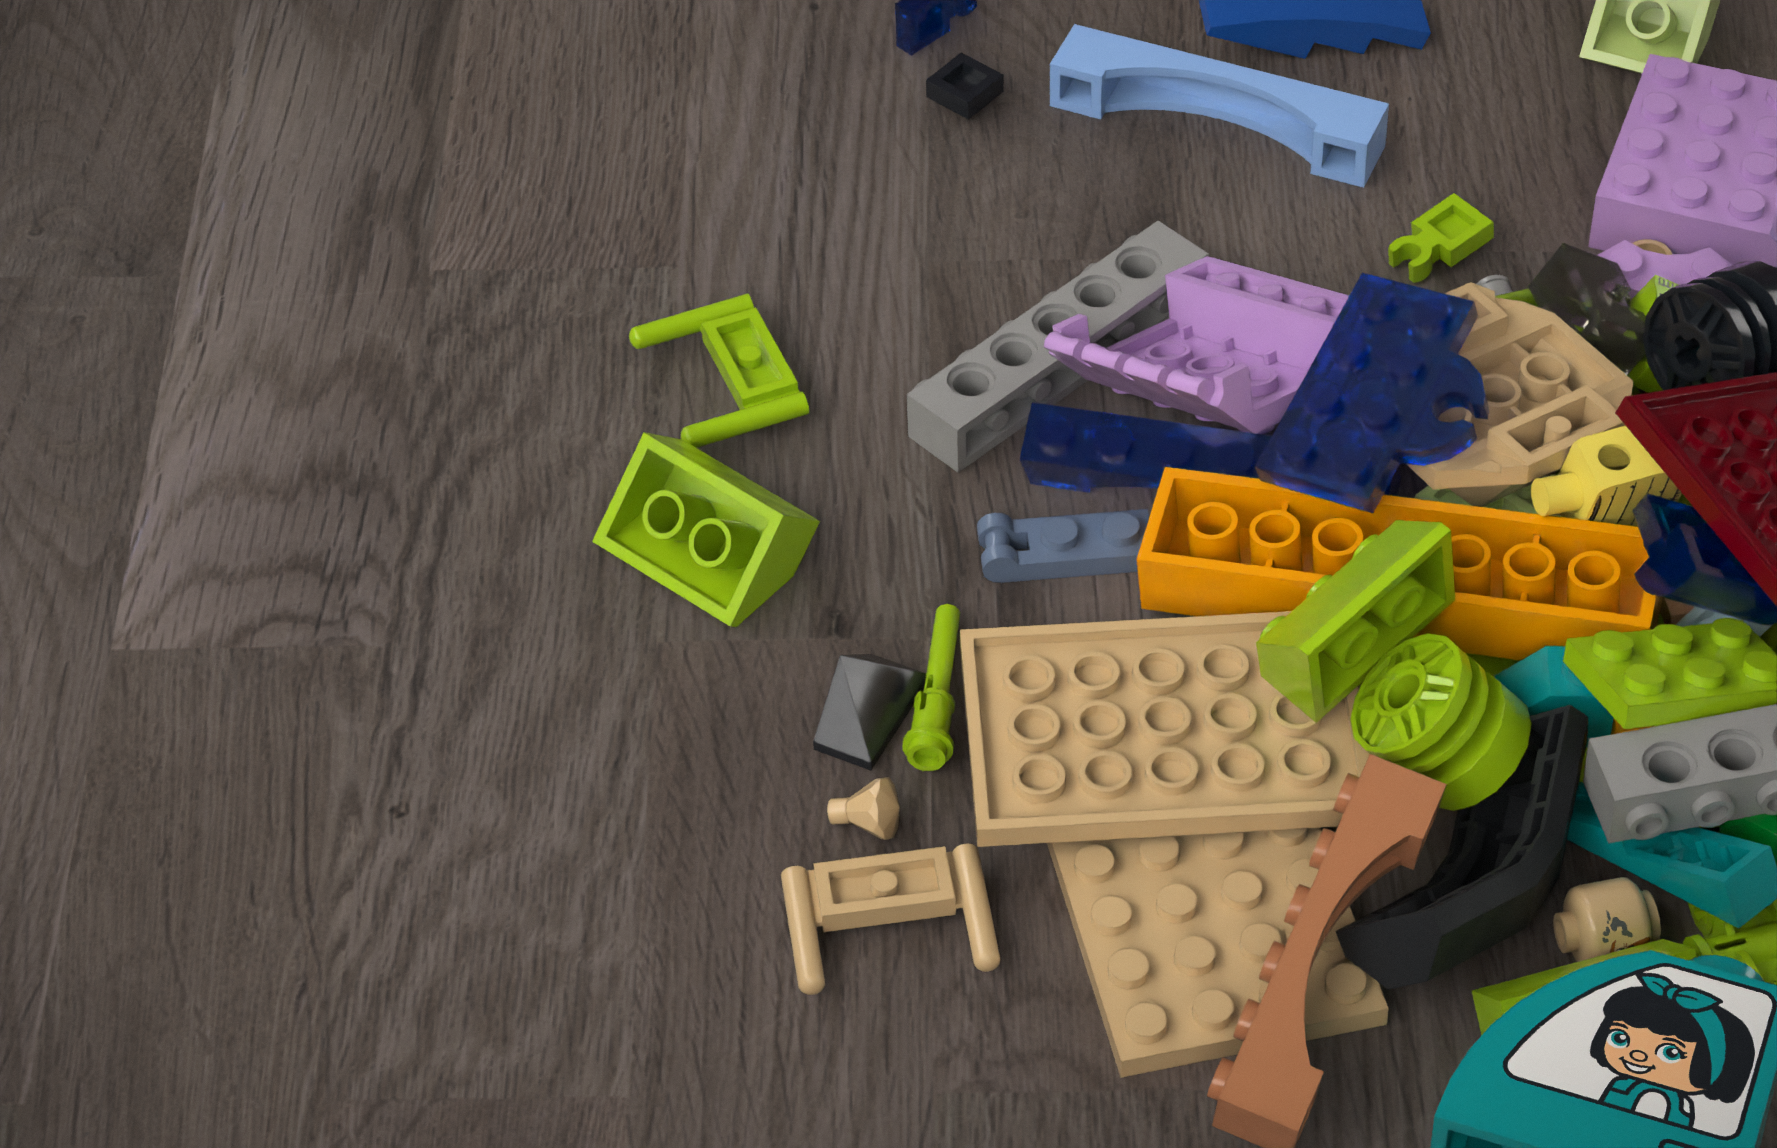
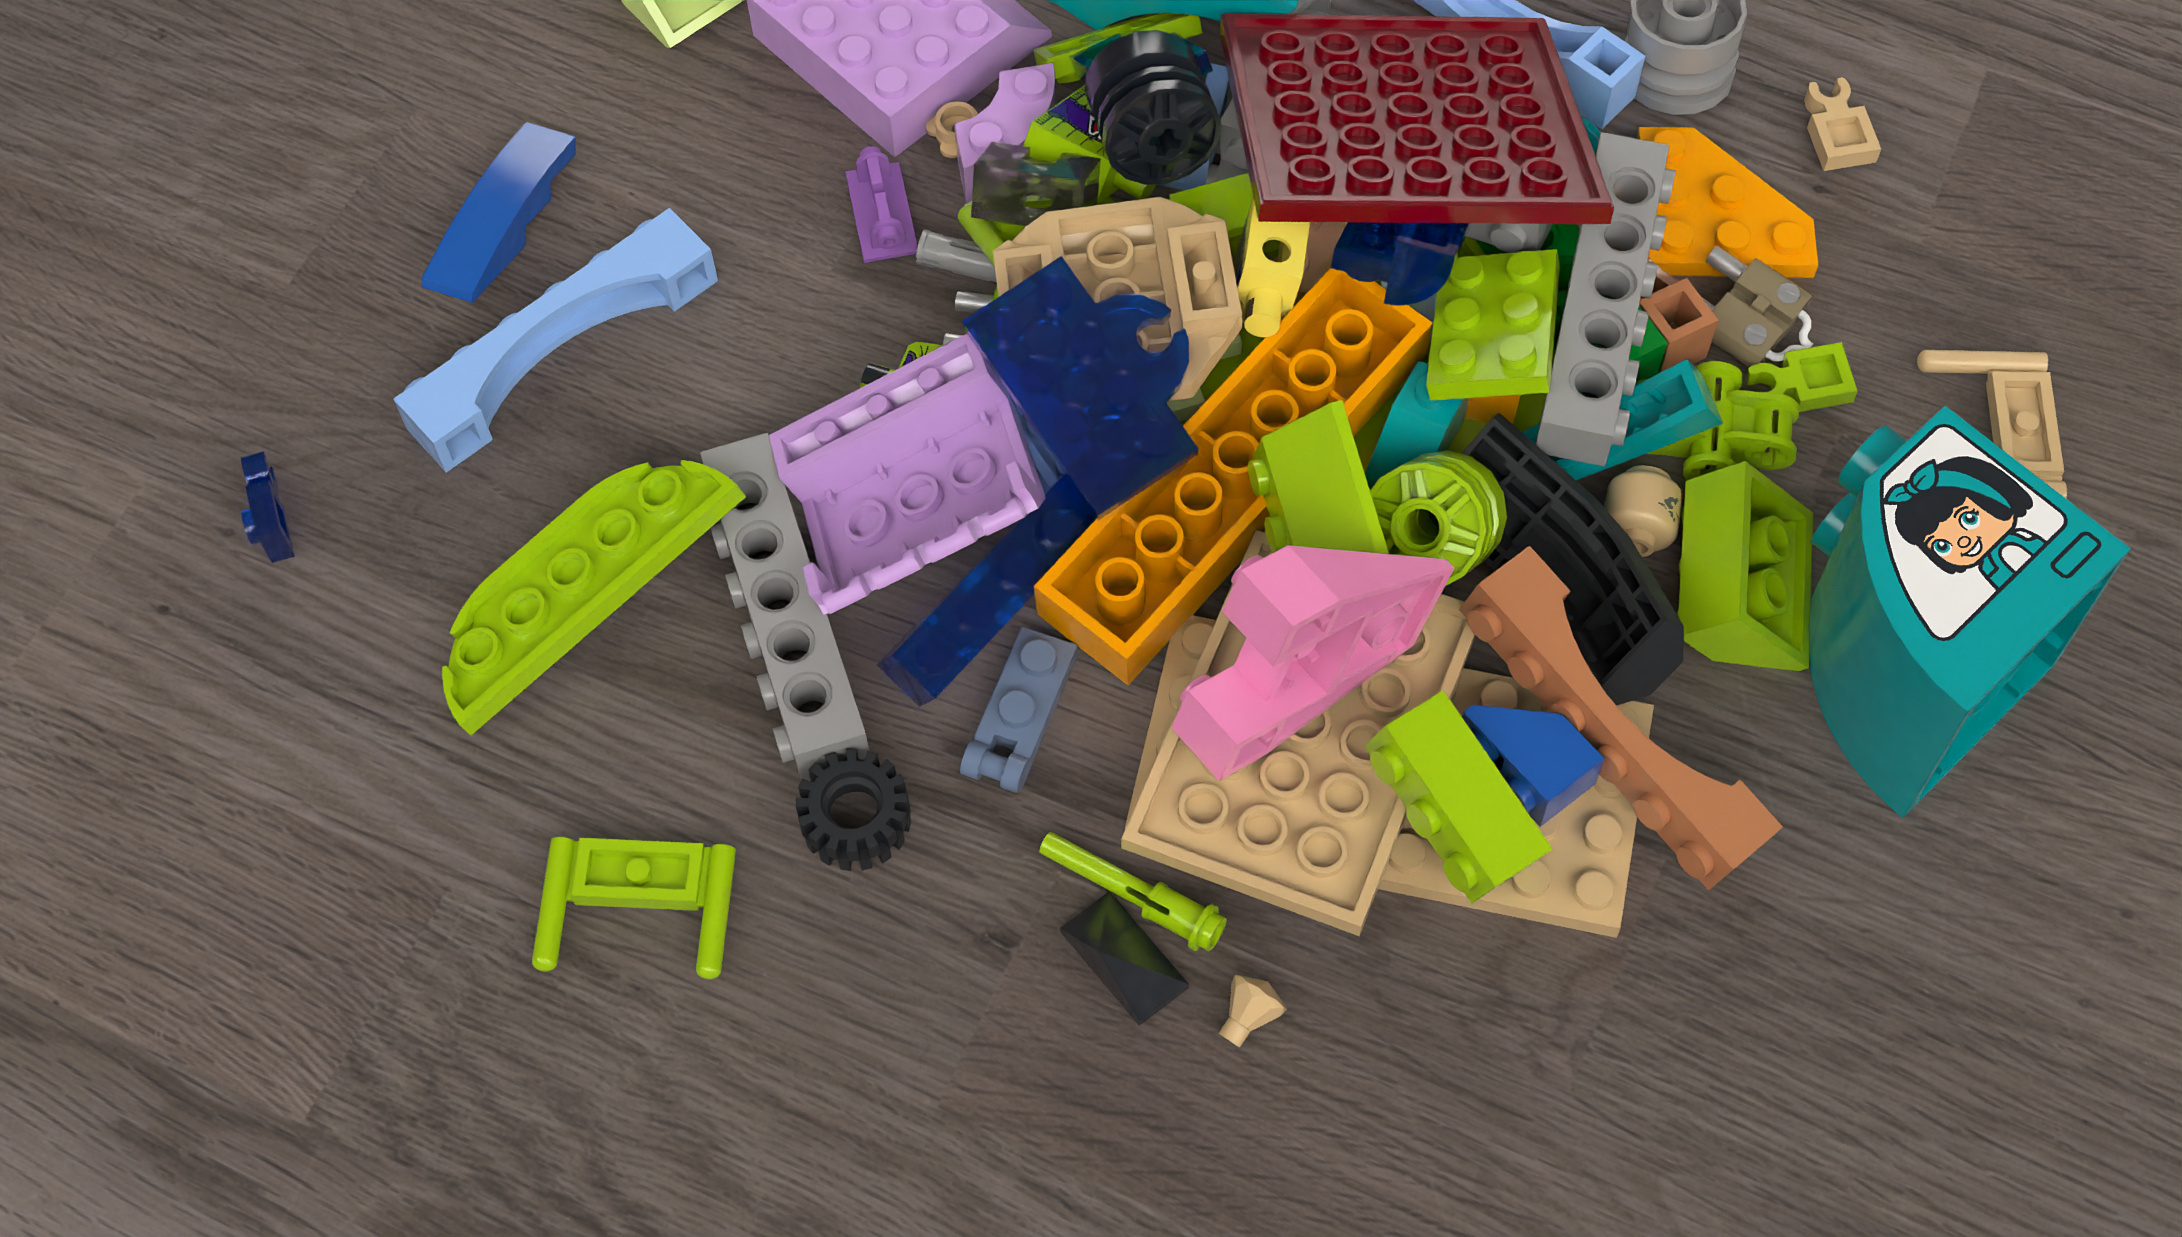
camera: 65 degrees left, 15 degrees up
lime slope [592,432,820,627] -> none
tan plate [781,844,1001,995] -> none
black plate [926,52,1004,120] -> none
lime plate [1388,193,1494,283] -> none
none -> lime plate [442,460,746,736]
none -> black tyre [796,749,911,871]
none -> medium lavender hinge [845,146,918,263]
none -> bright pink wedge [1171,545,1454,781]
none -> lime brick [1364,691,1553,904]
none -> blue slope [1462,705,1605,827]

